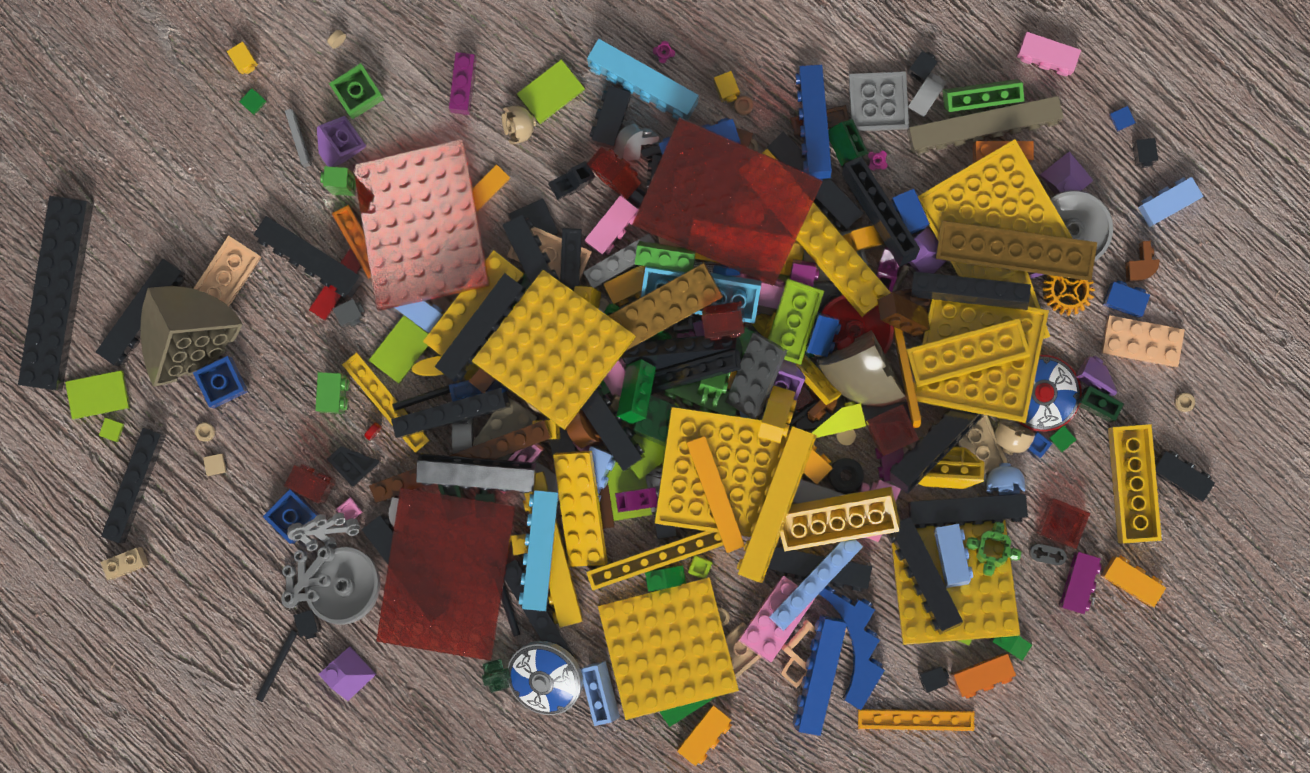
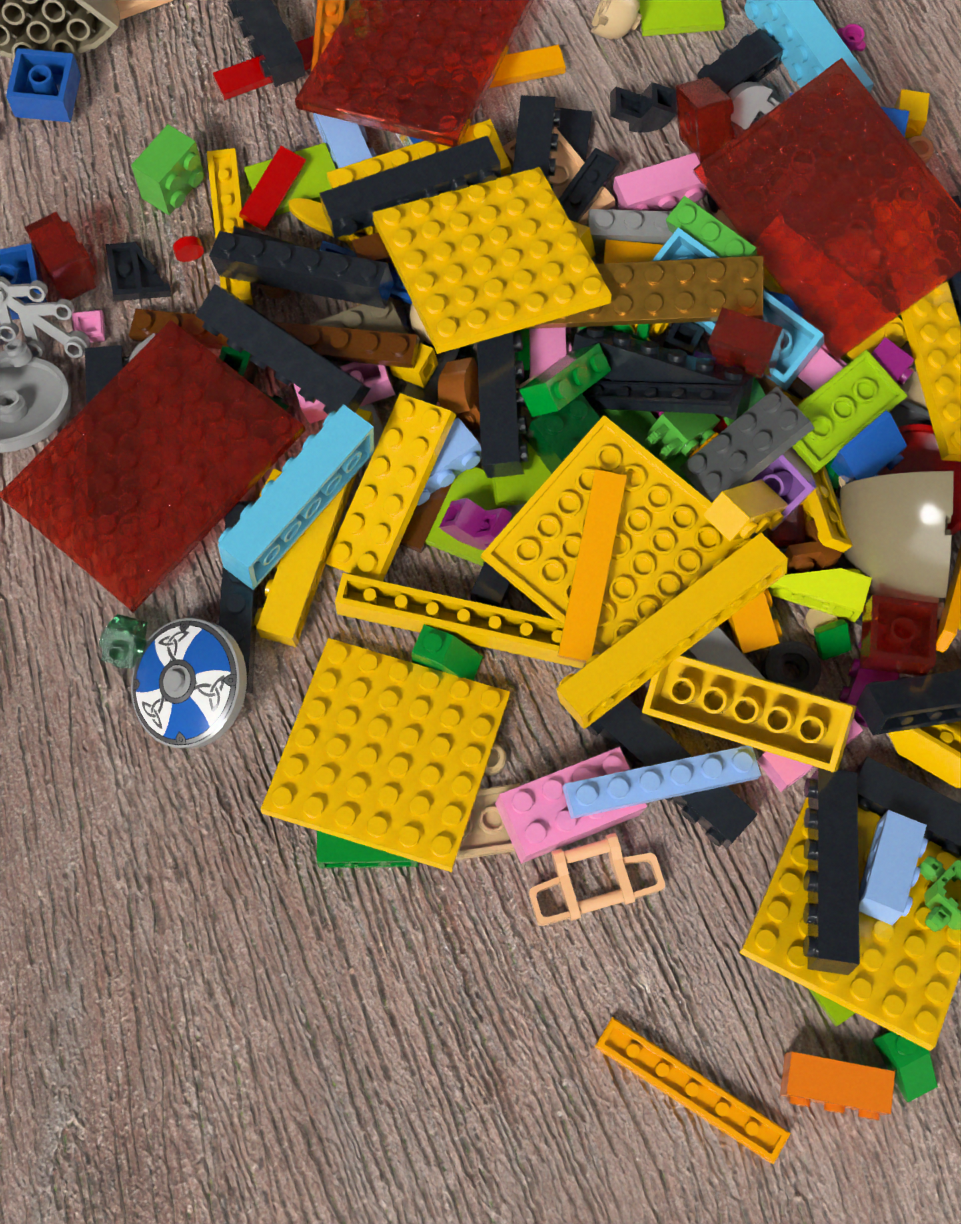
camera: 25 degrees right, 15 degrees down
dark grey brick [333,299,365,328] -> none
light grey brick [452,418,474,454] -> none
black bar [489,561,521,637] -> none
light blue brick [581,661,620,726] -> none
light orange brick [677,704,732,766] -> none
lime tile [688,555,712,579] -> none
blue brick [793,615,847,736] -> none
blue arch [819,585,885,710] -> none
black brick [918,665,950,693] -> none
none -> red tile [239,145,306,232]
none -> green tile [814,619,852,661]

